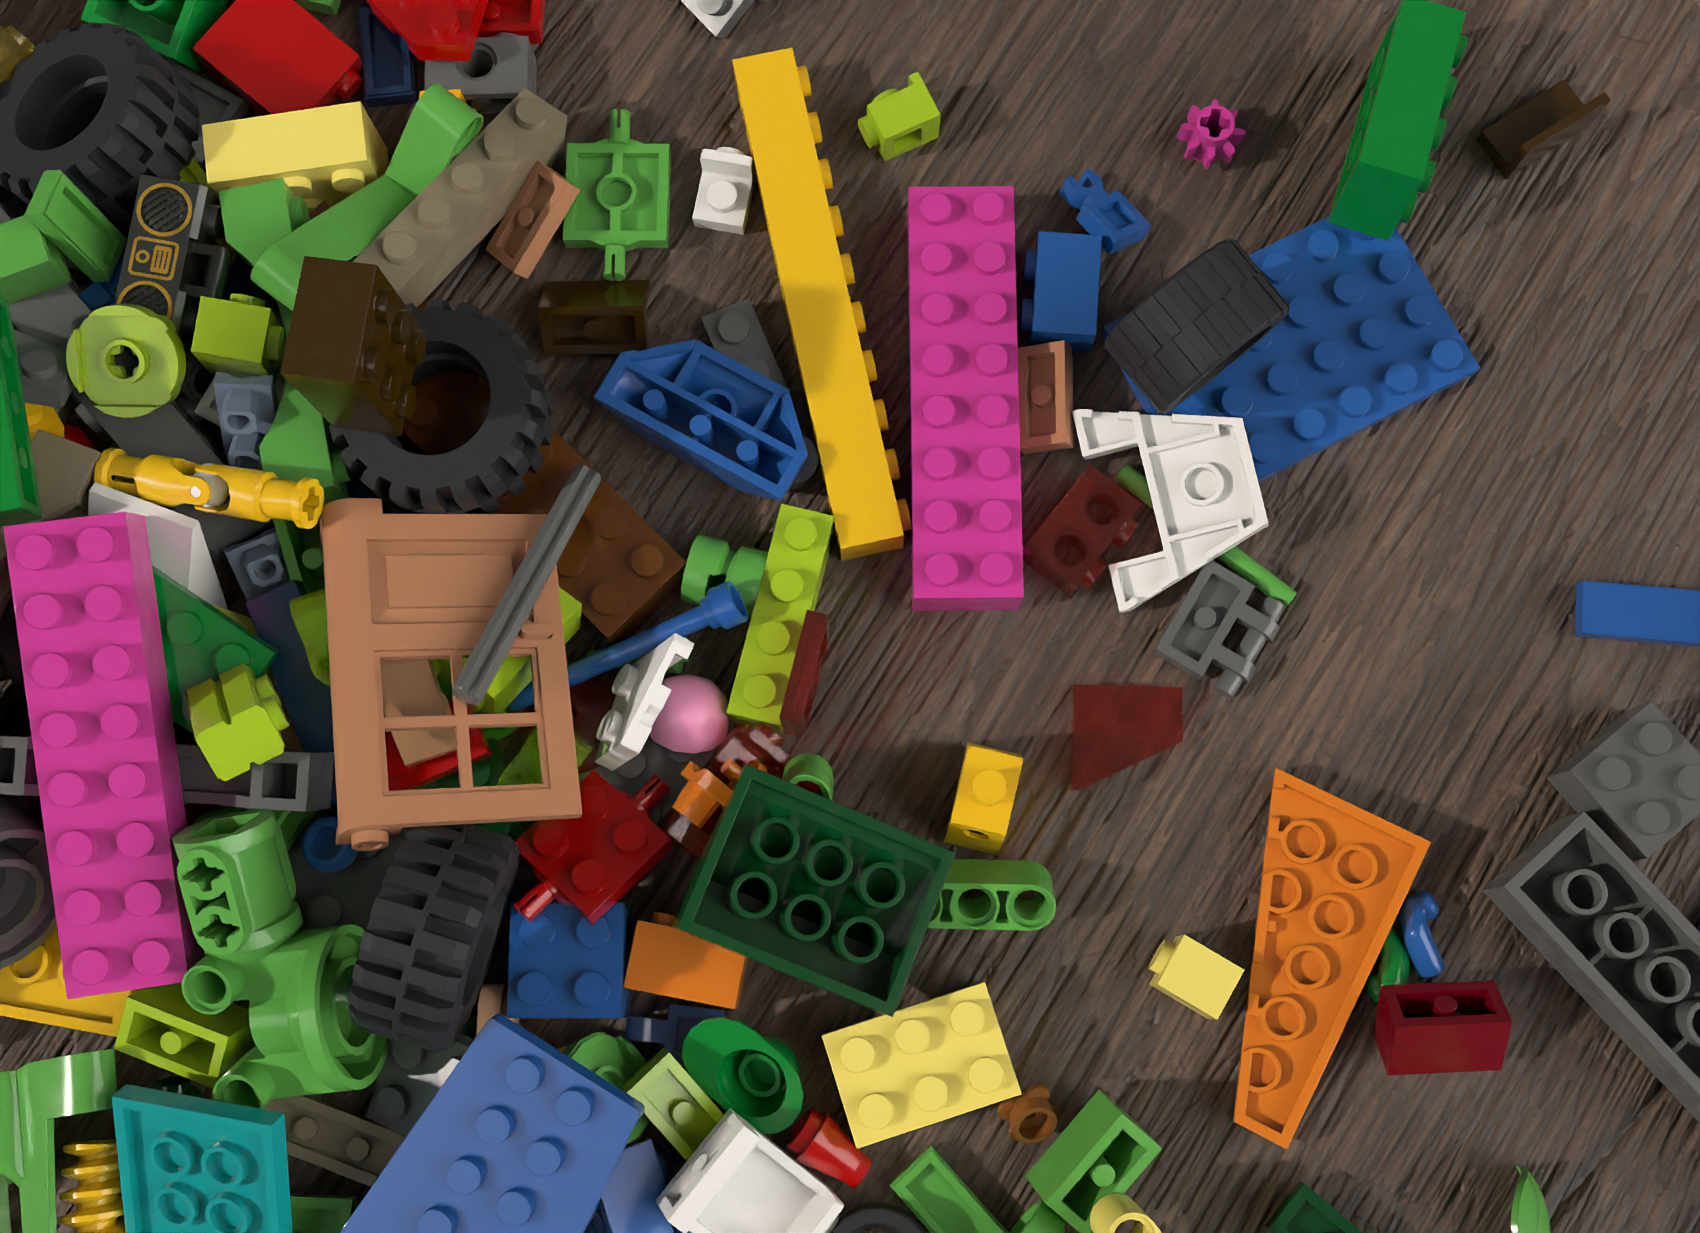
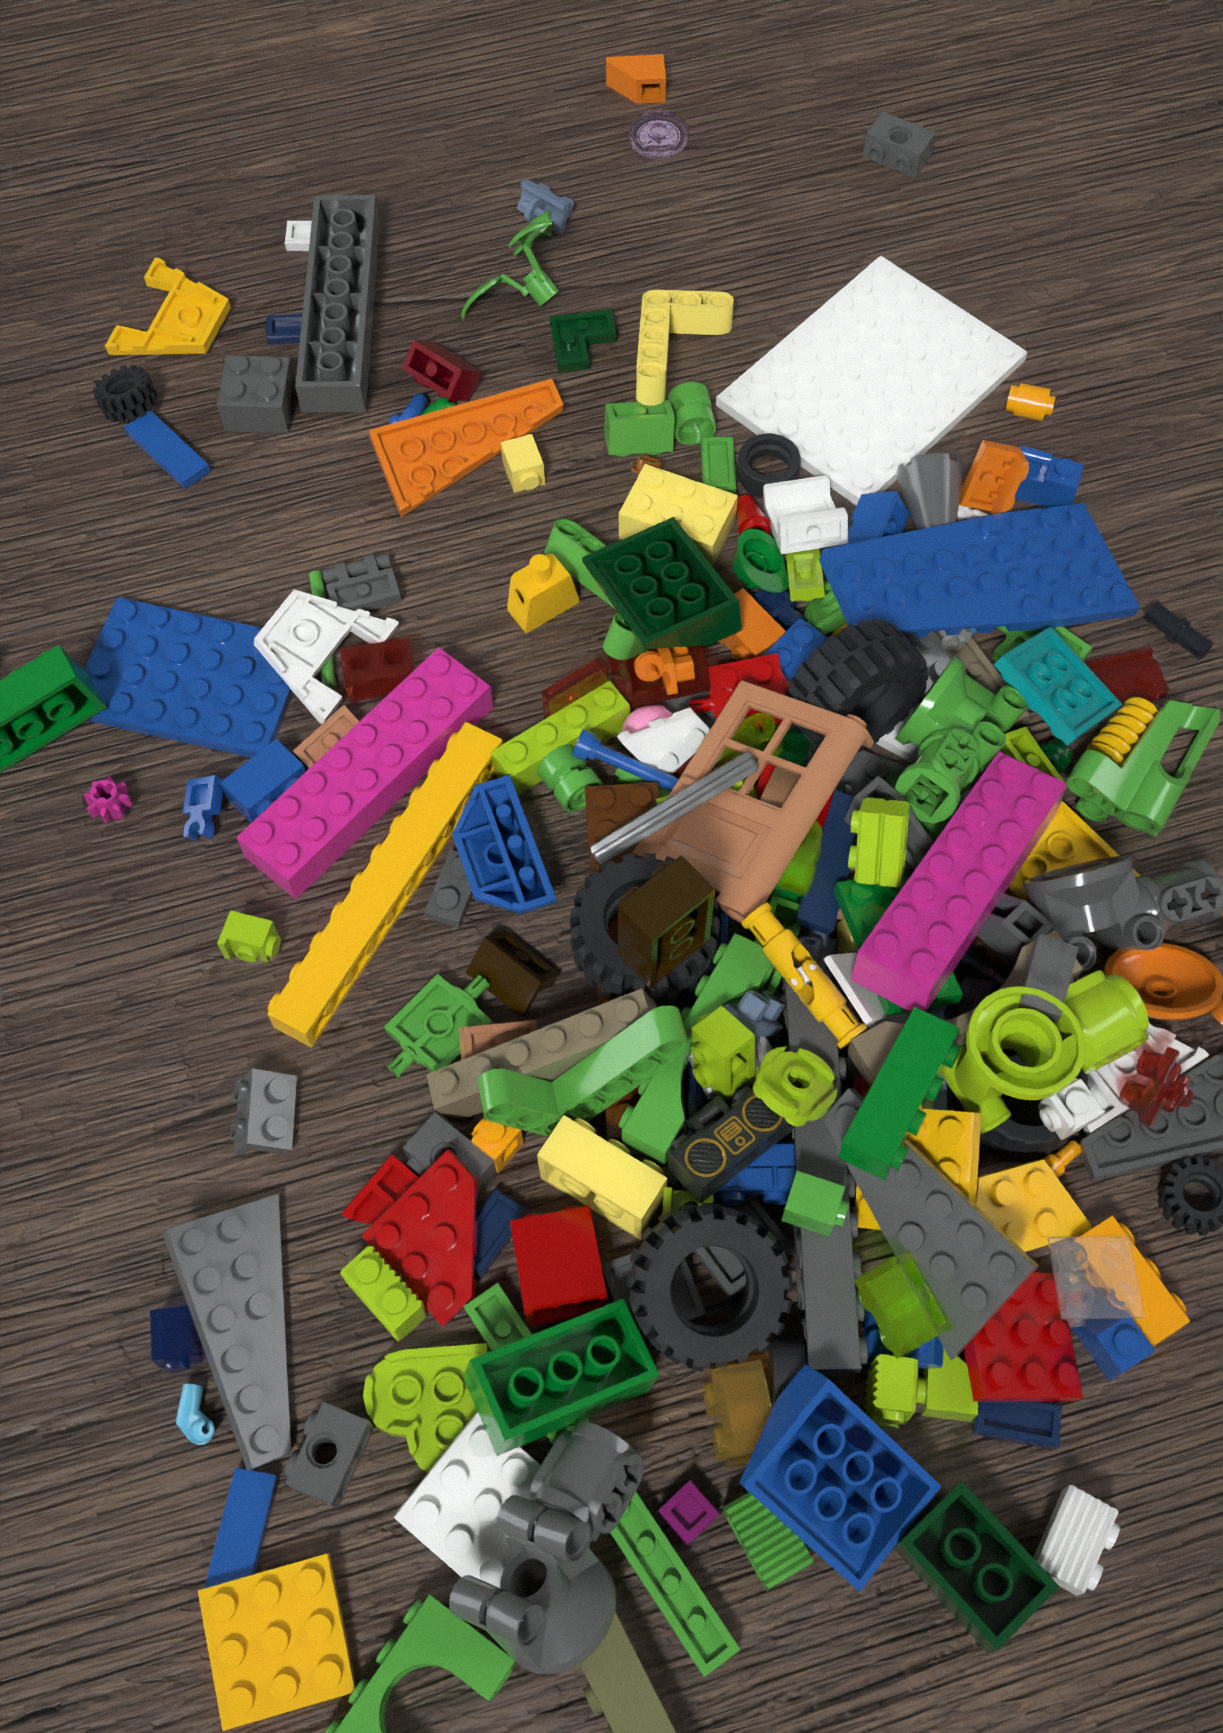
camera: 140 degrees left, 15 degrees down
bright green tile [24,170,127,283] -> none
white bracket [692,147,756,235] -> none
clear red wing [1071,685,1183,791] -> none
black tyre [1104,238,1290,414] -> none

